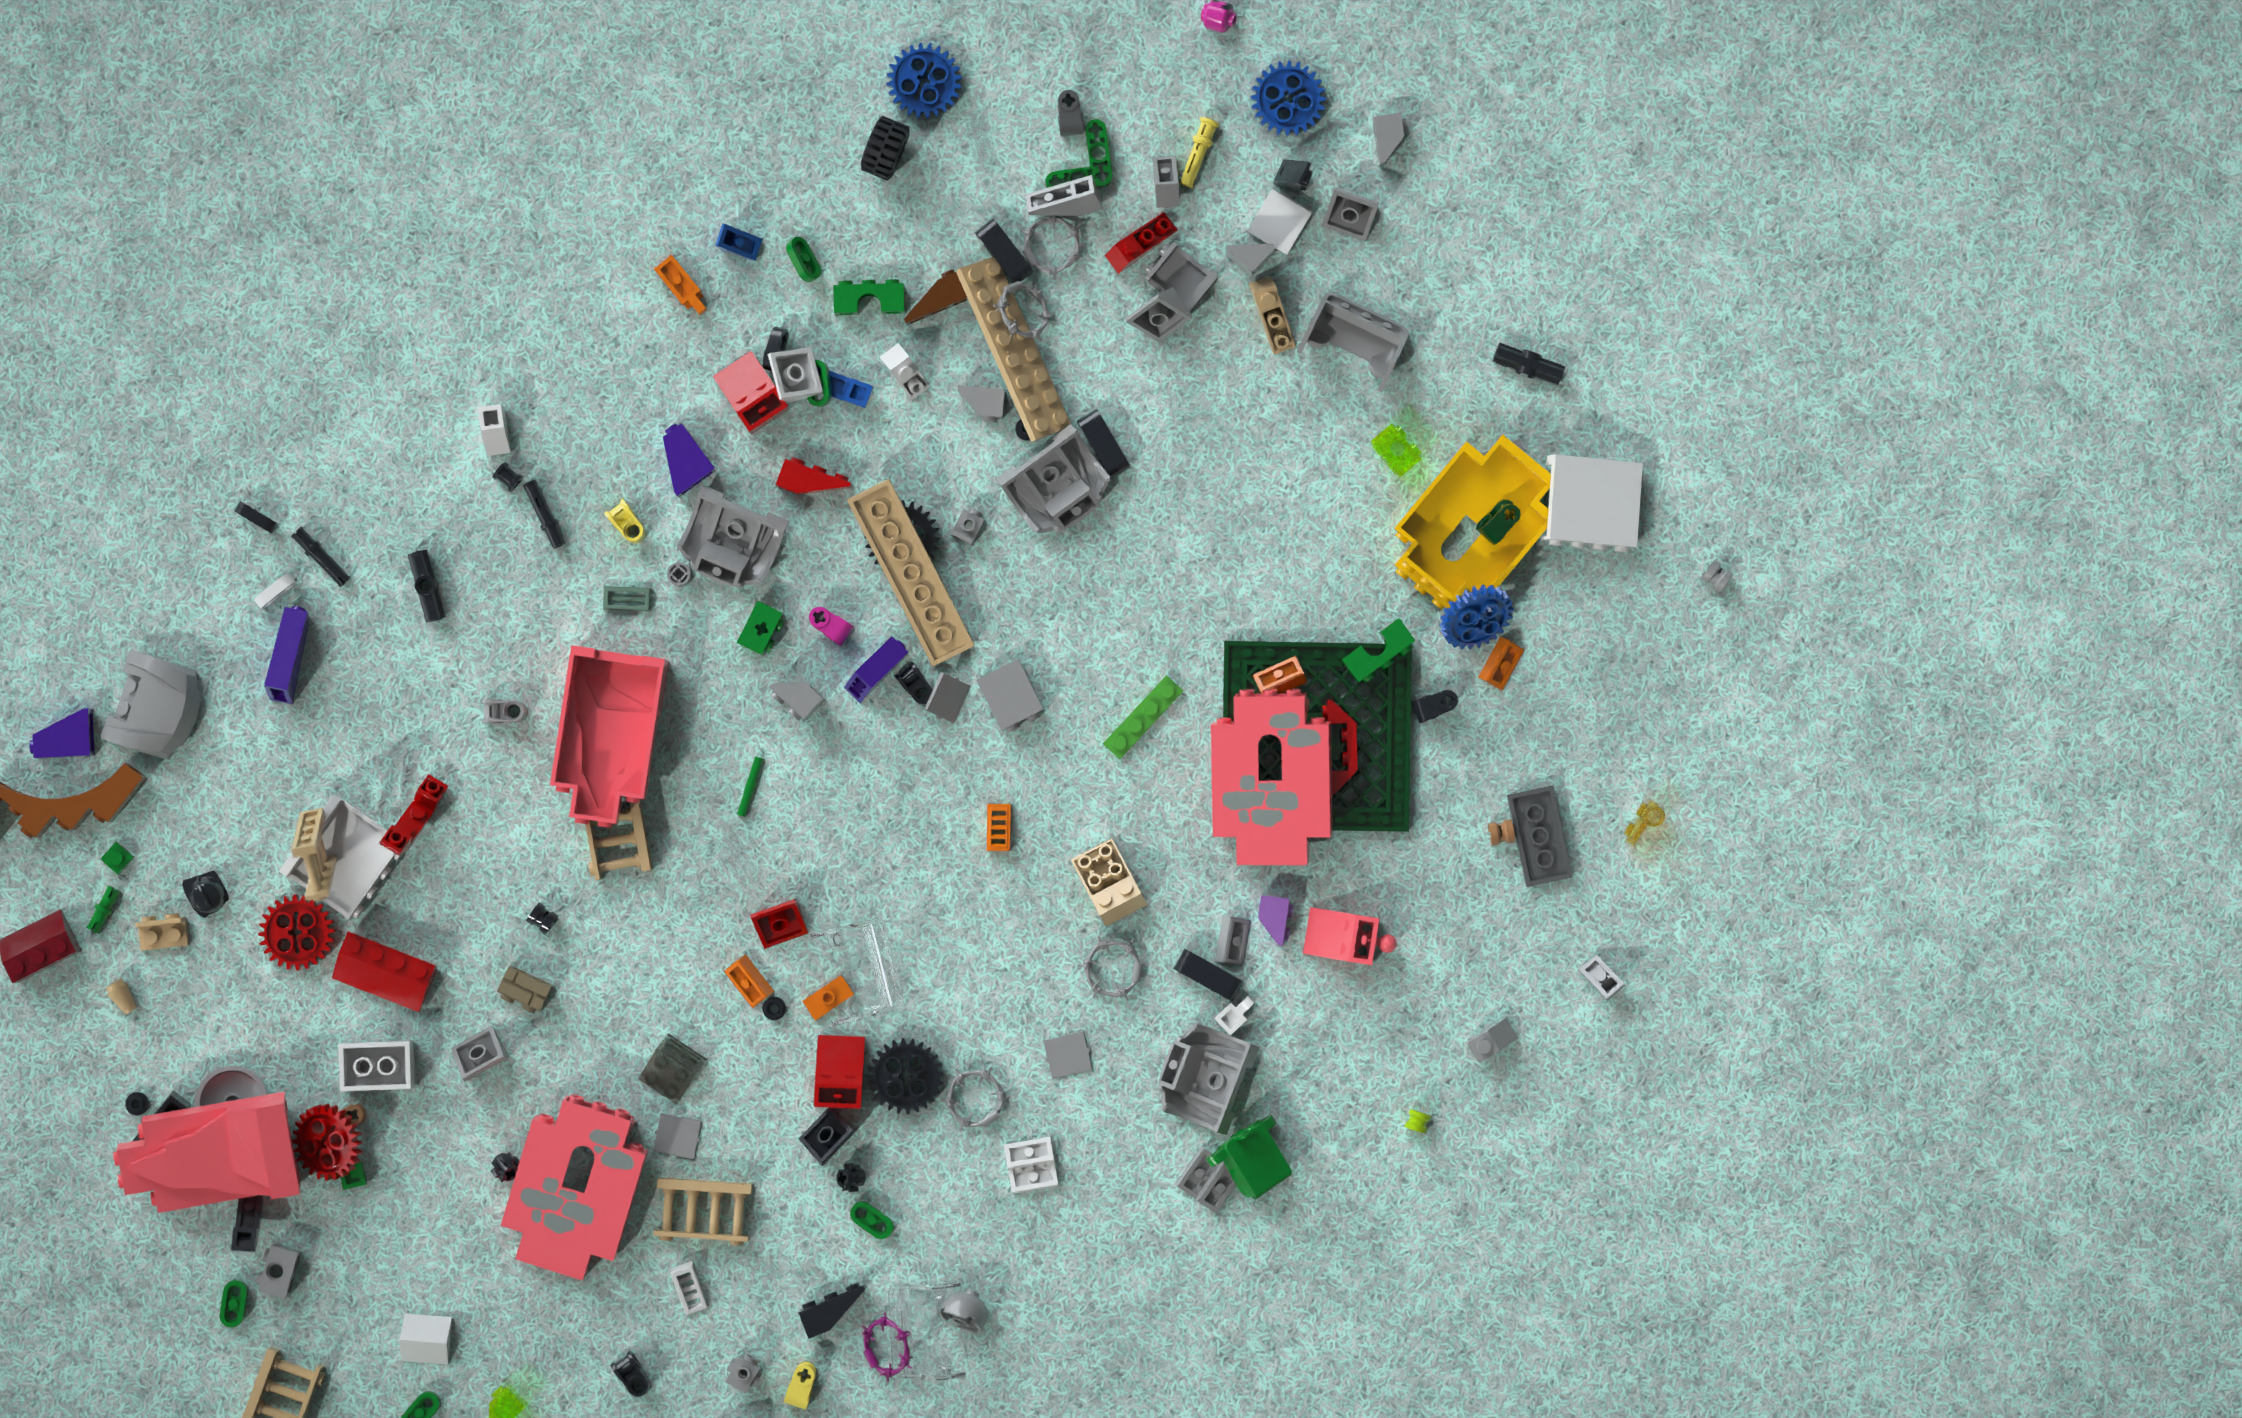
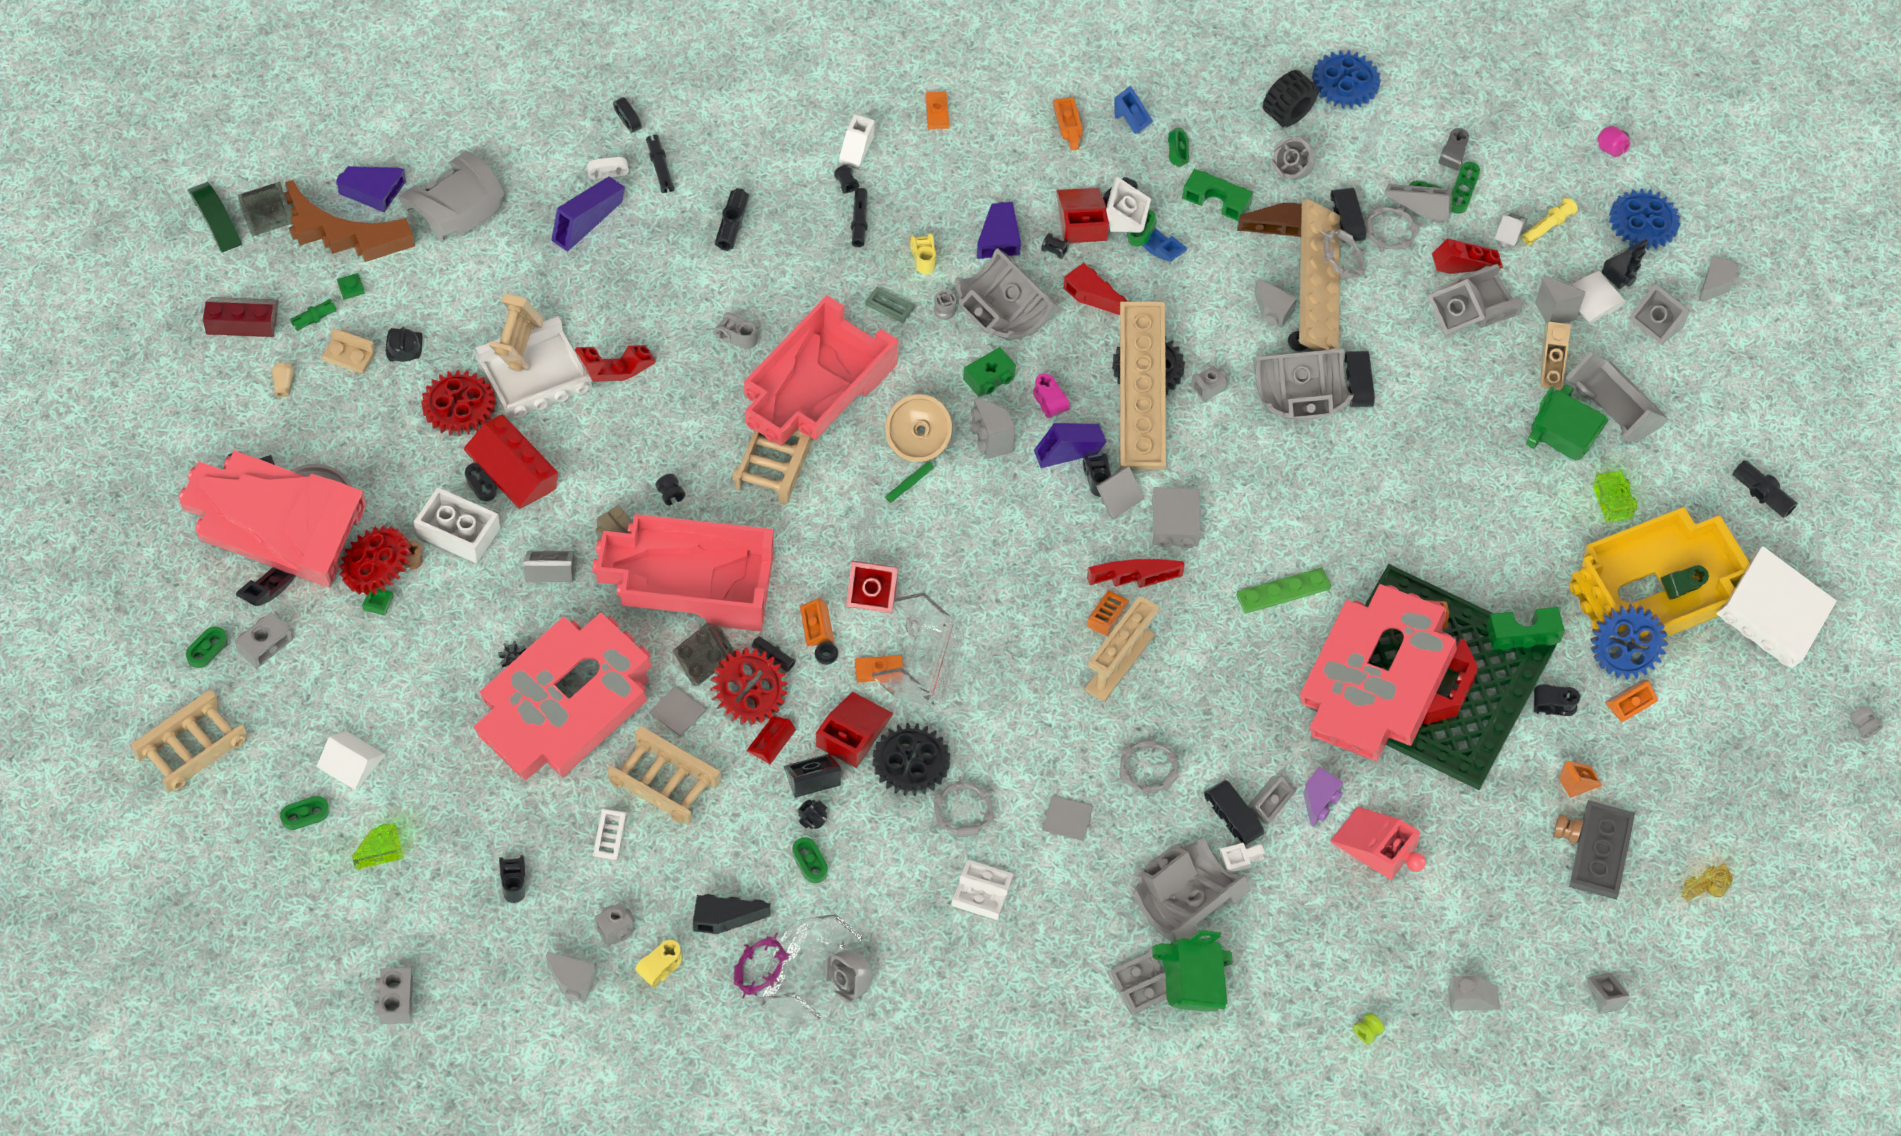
camera: 30 degrees right, 30 degrees down
white slope [880,343,930,401] -> none
tan slope [1071,838,1147,926] -> none
none -> black beam [465,463,497,501]
none -> coral panel [592,514,774,632]
none -> red gear [710,647,788,725]
none -> red slope [746,716,796,764]
none -> black axle [751,636,796,673]
none -> tan dish [885,394,953,462]
none -> orange plate [925,92,949,129]
none -> black bush [1041,233,1069,259]
none -> tan fence [1084,595,1160,702]
none -> red slope [1087,559,1185,588]
none -> light grey cylinder [1272,136,1316,180]
none -> green piece [1526,384,1609,460]
none -> orange slope [1559,761,1602,798]

